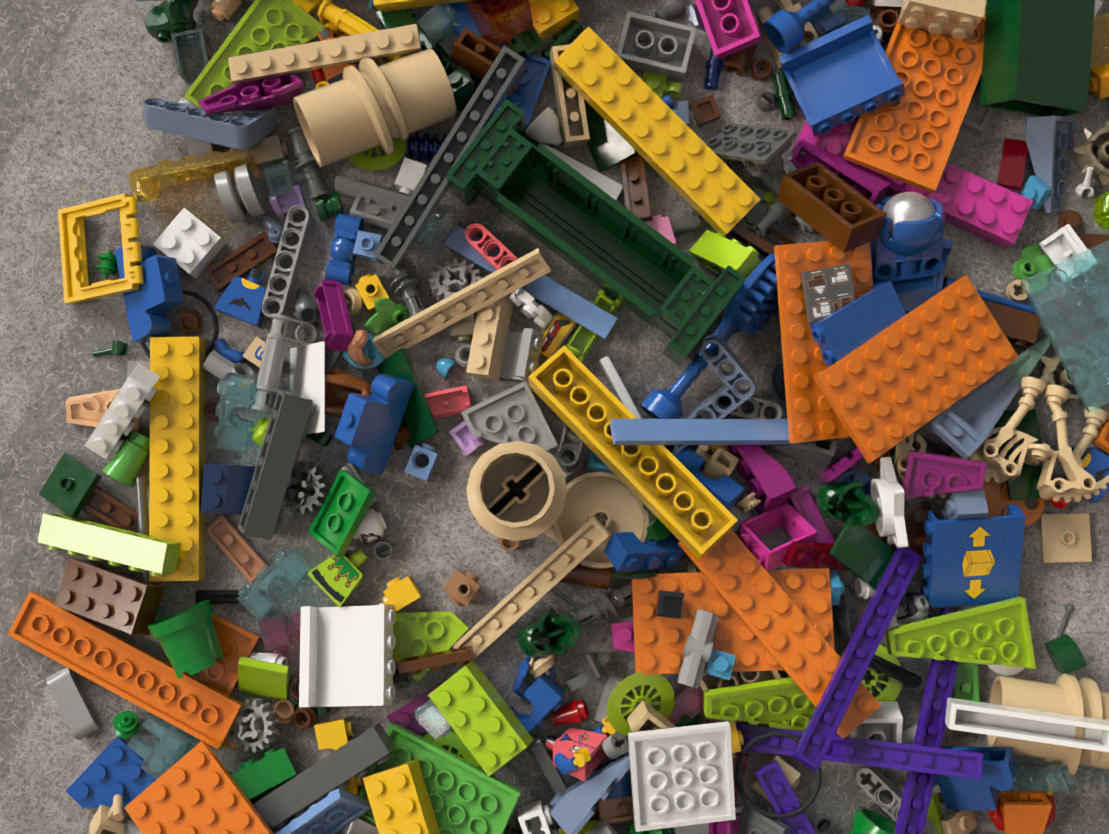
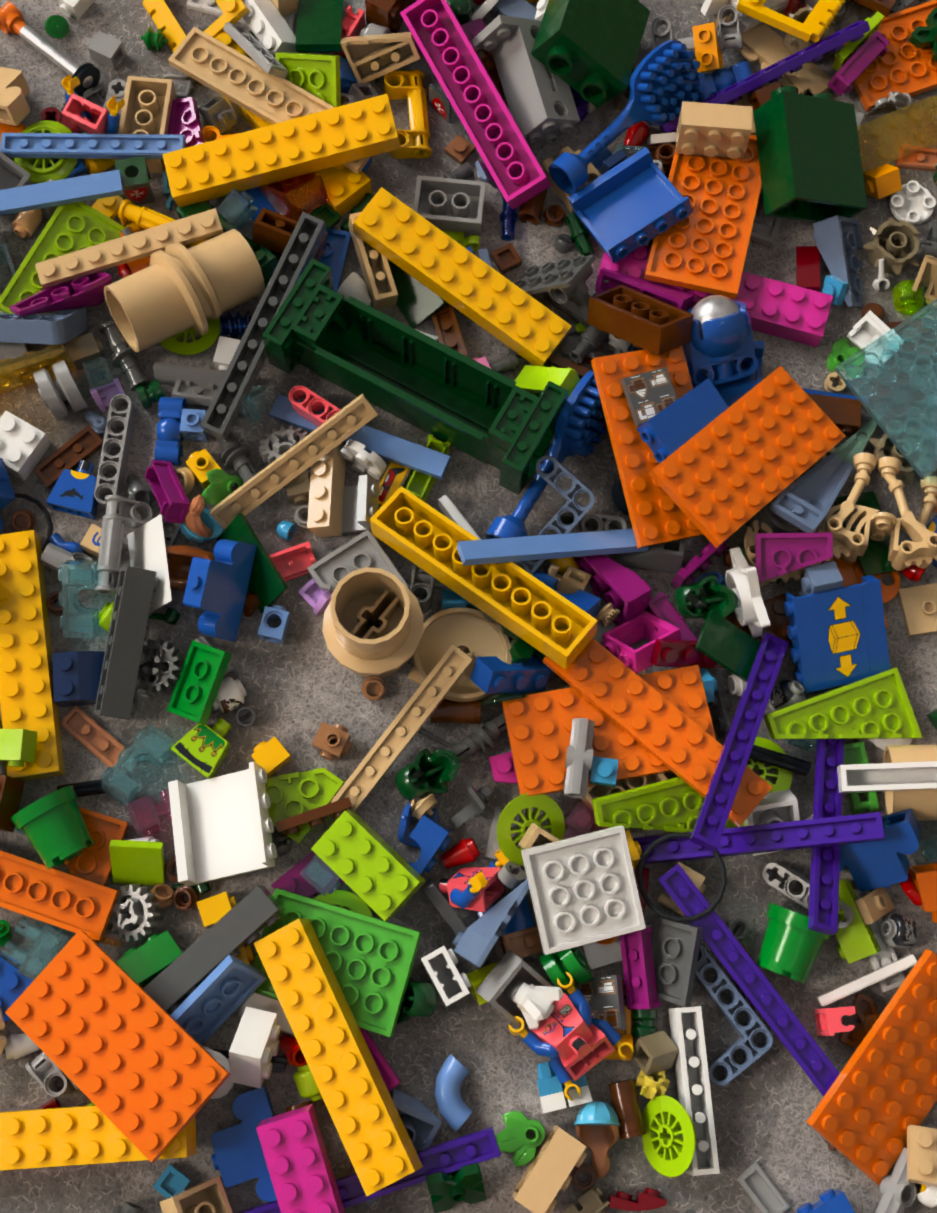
camera: 10 degrees left, 10 degrees down
black panel [655,590,685,619] -> none

